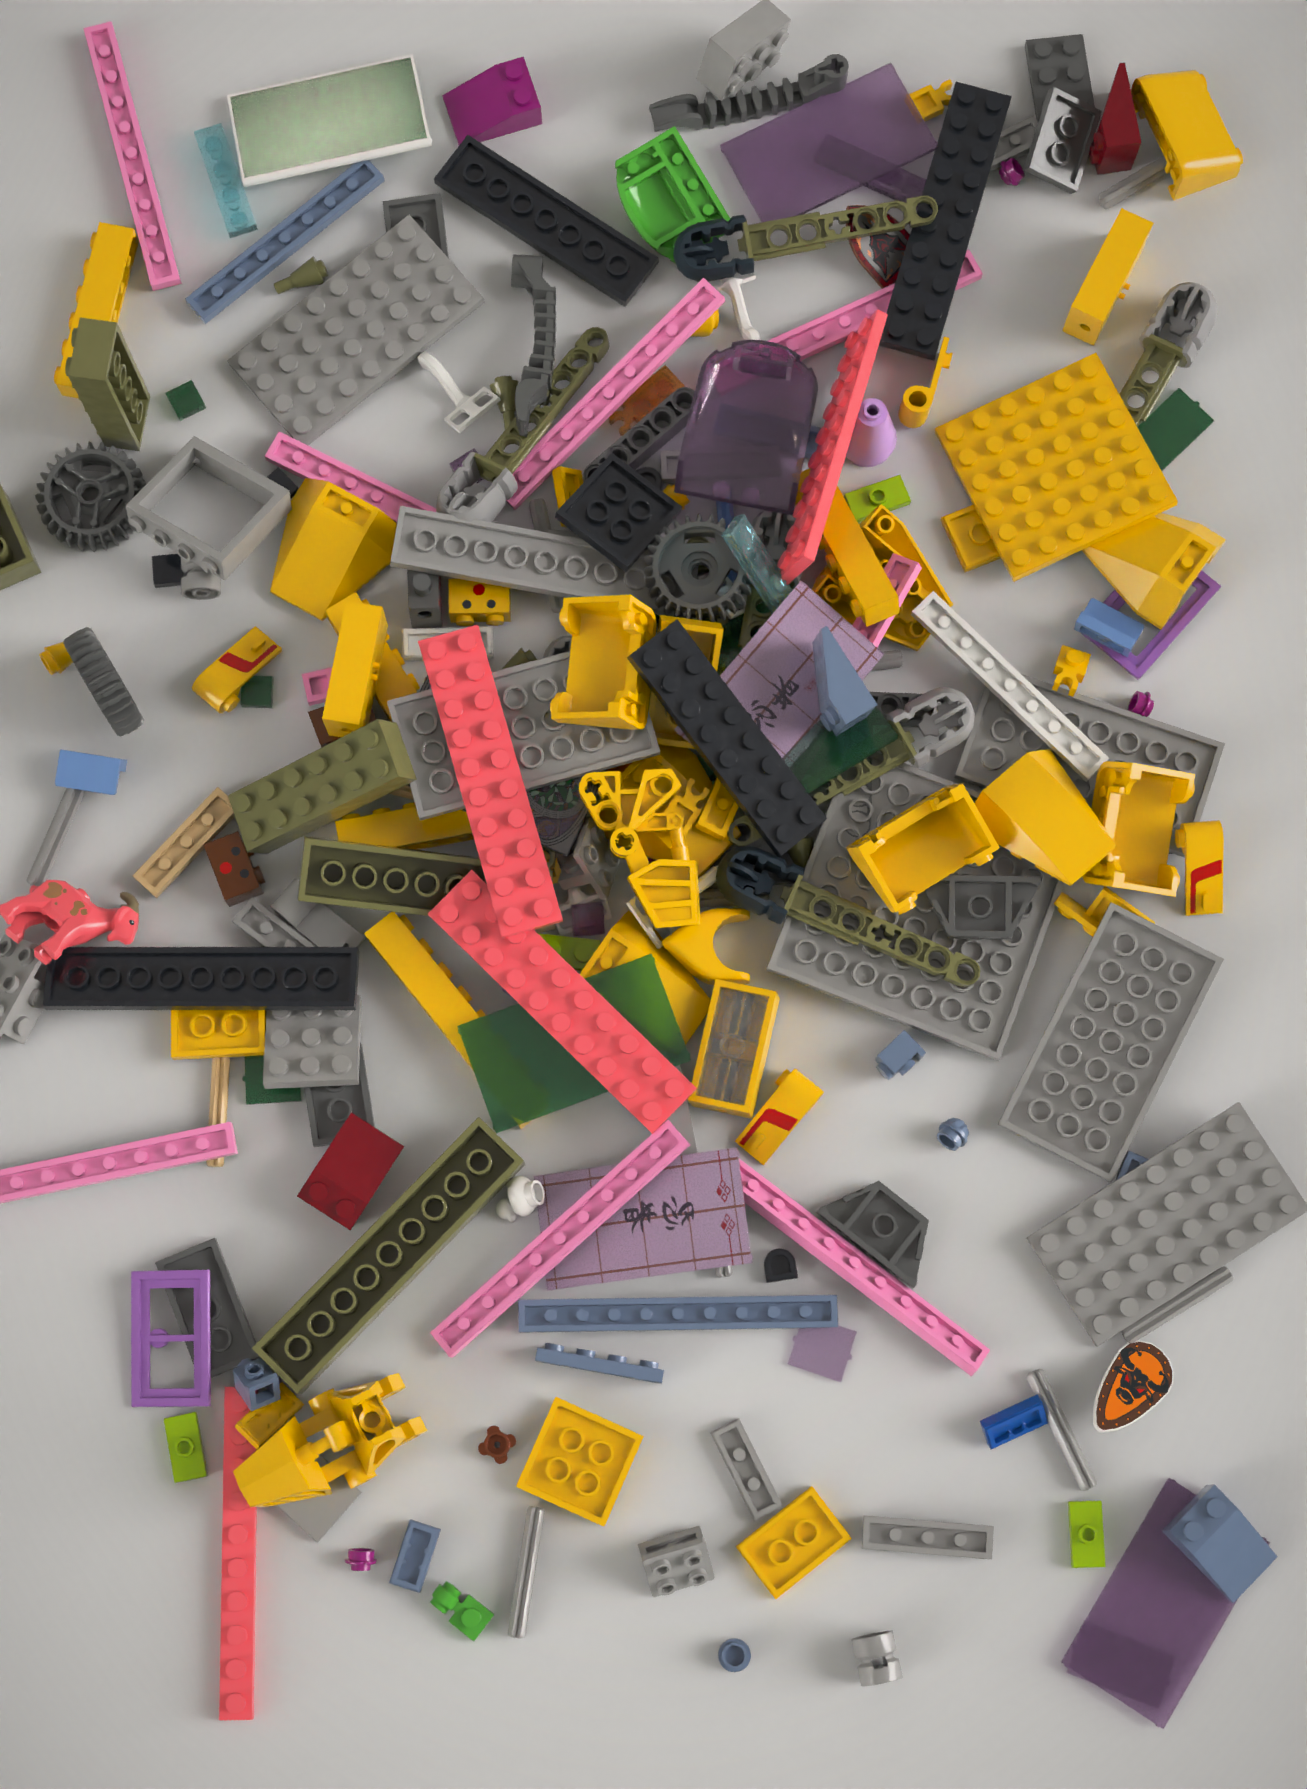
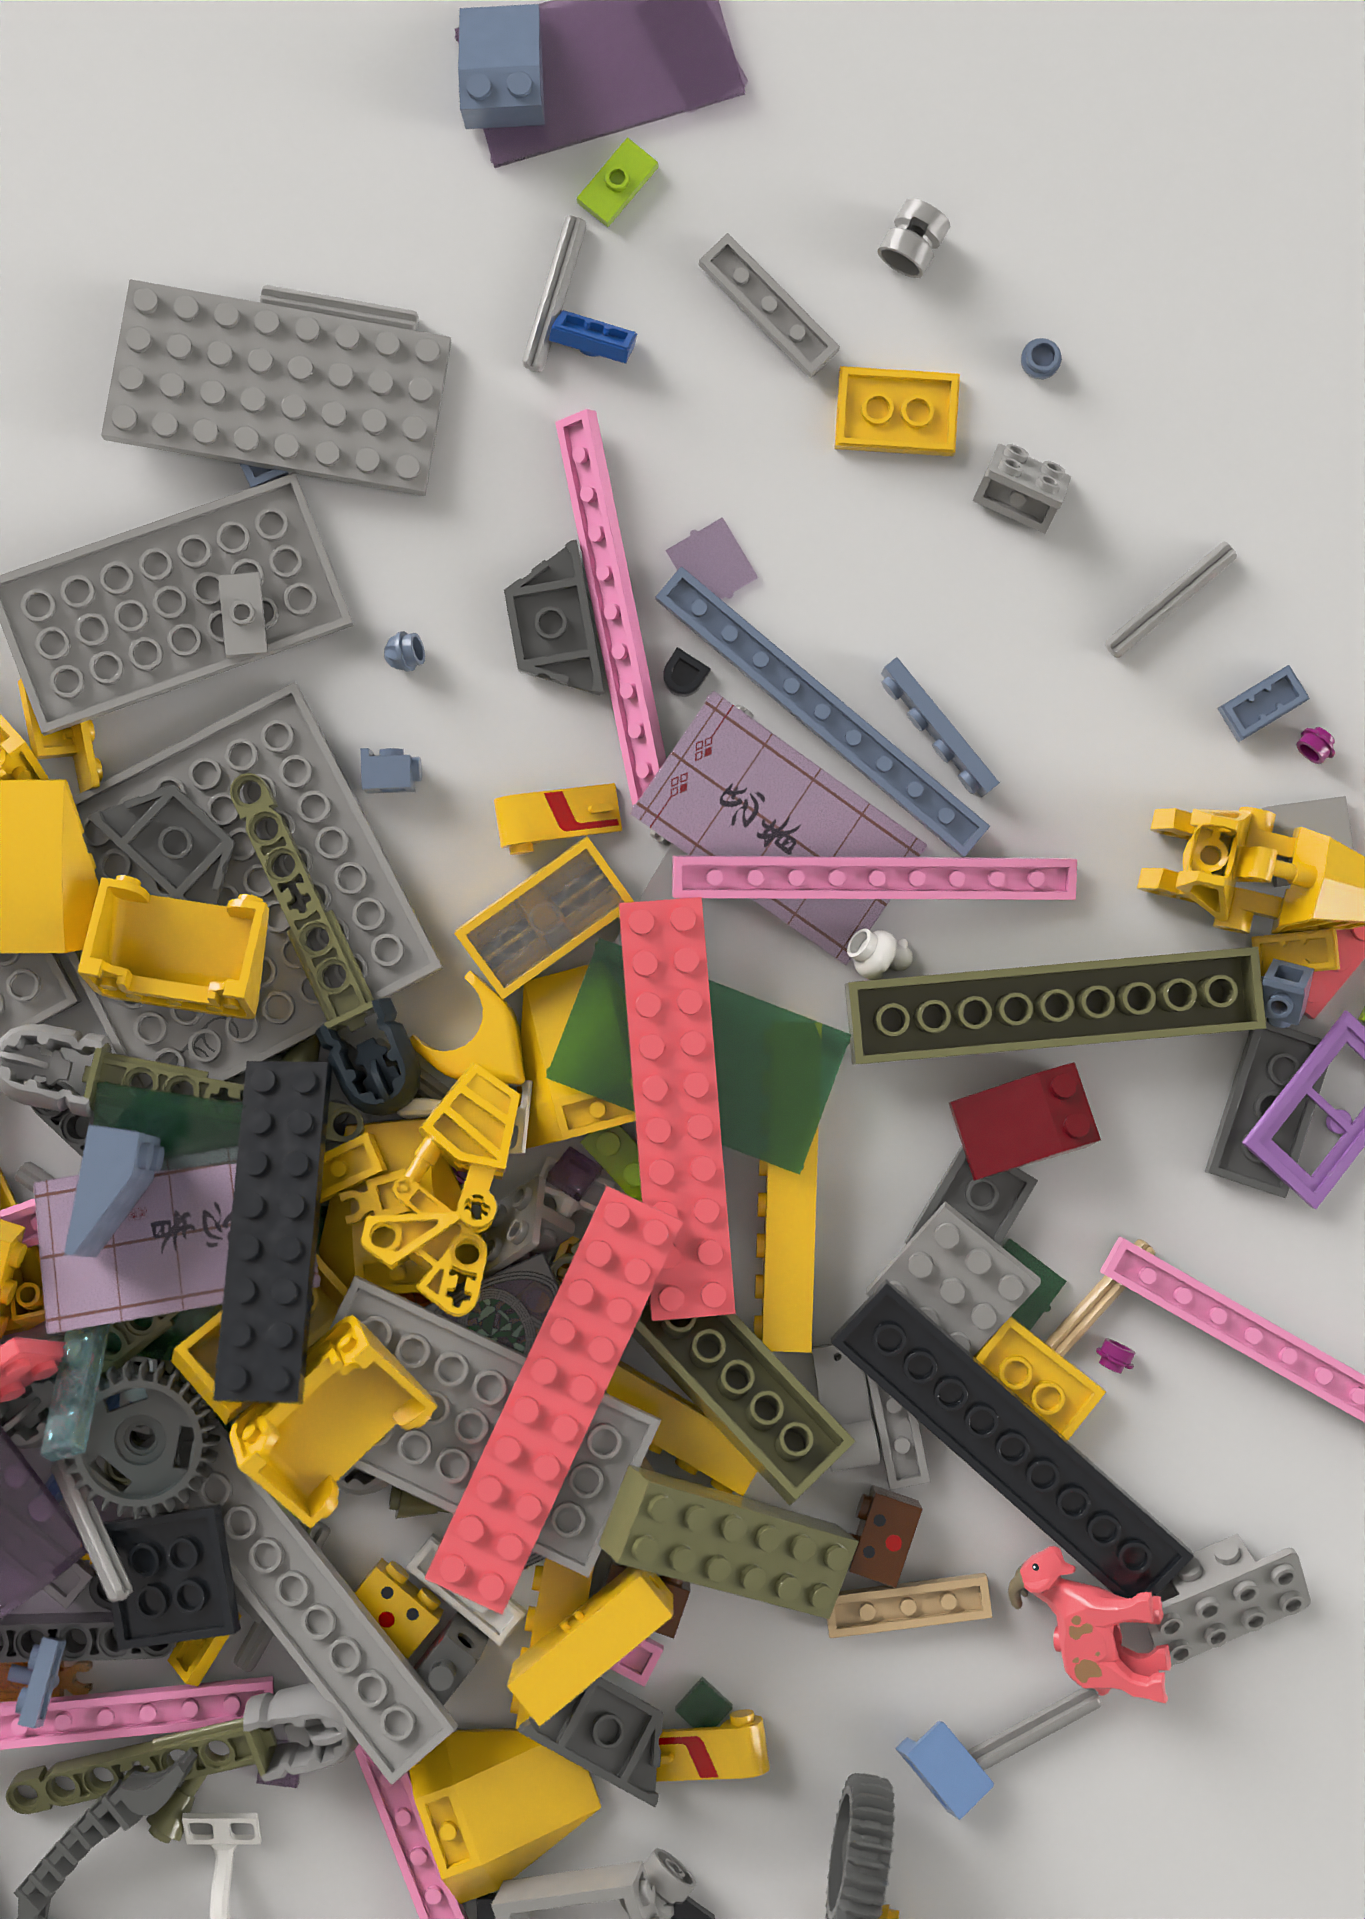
camera: 145 degrees left, 10 degrees up
bright green plate [430,1581,494,1641] -> none
copper plate [478,1426,516,1464] -> none
yellow plate [516,1397,644,1527] -> none
light grey tile [710,1418,783,1521] -> none
shield [1093,1340,1174,1433] -> none
none -> sand blue plate [7,1637,67,1728]
none -> light grey axle [51,1458,133,1602]
none -> light grey plate [218,572,268,659]
none -> dark grey wing [517,1677,663,1807]
none -> magenta plate [1096,1338,1135,1374]

